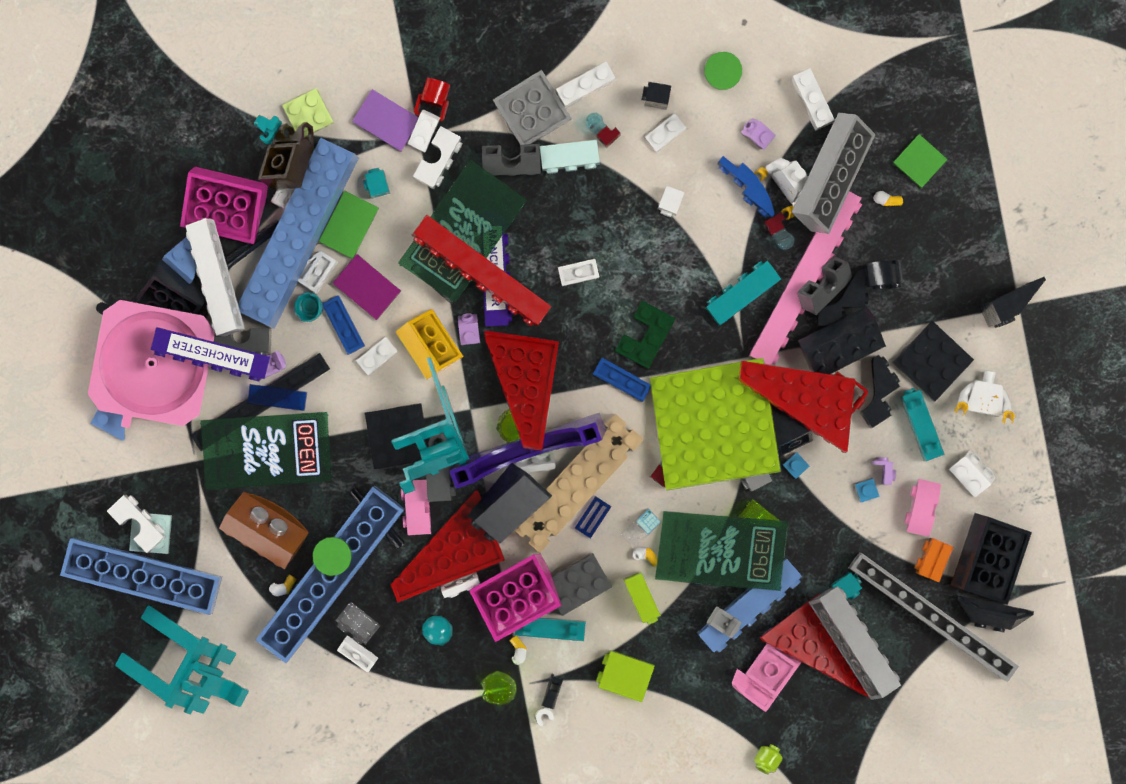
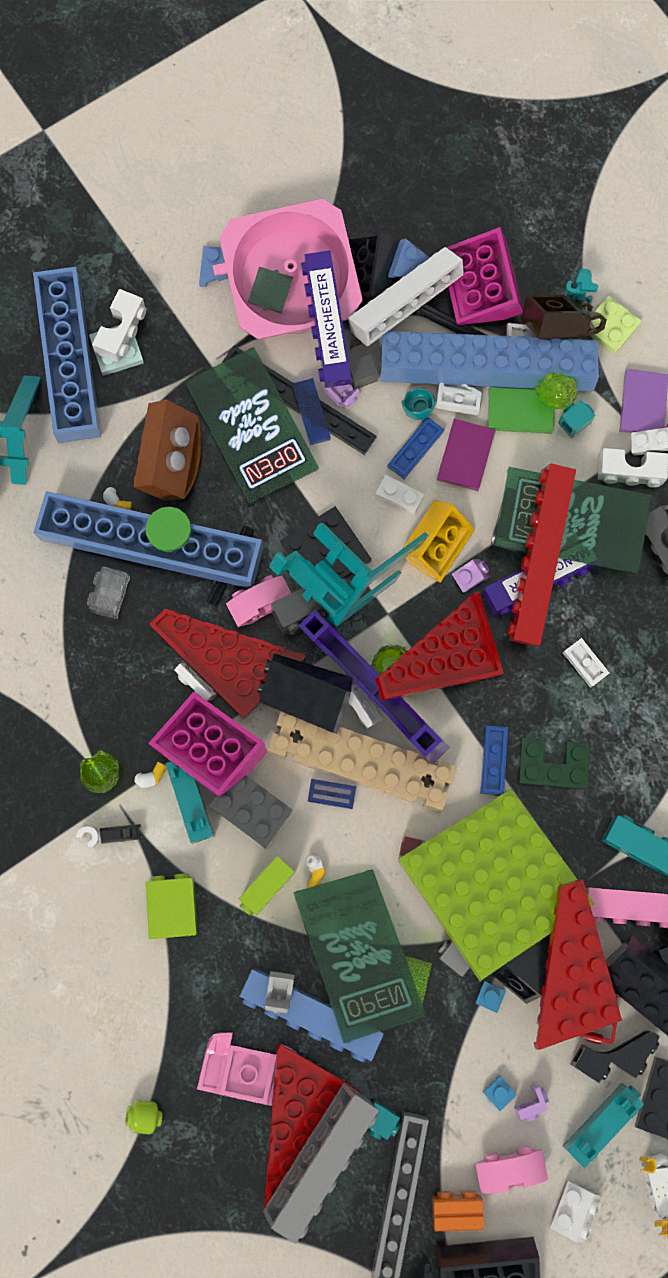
camera: 60 degrees right, 10 degrees down
white plate [337,636,378,673] -> none
teal hair [422,615,453,645] -> none
slope [621,508,661,548] -> none
none -> clear green piece [248,266,293,314]
none -> clear neon green hair [535,372,578,409]

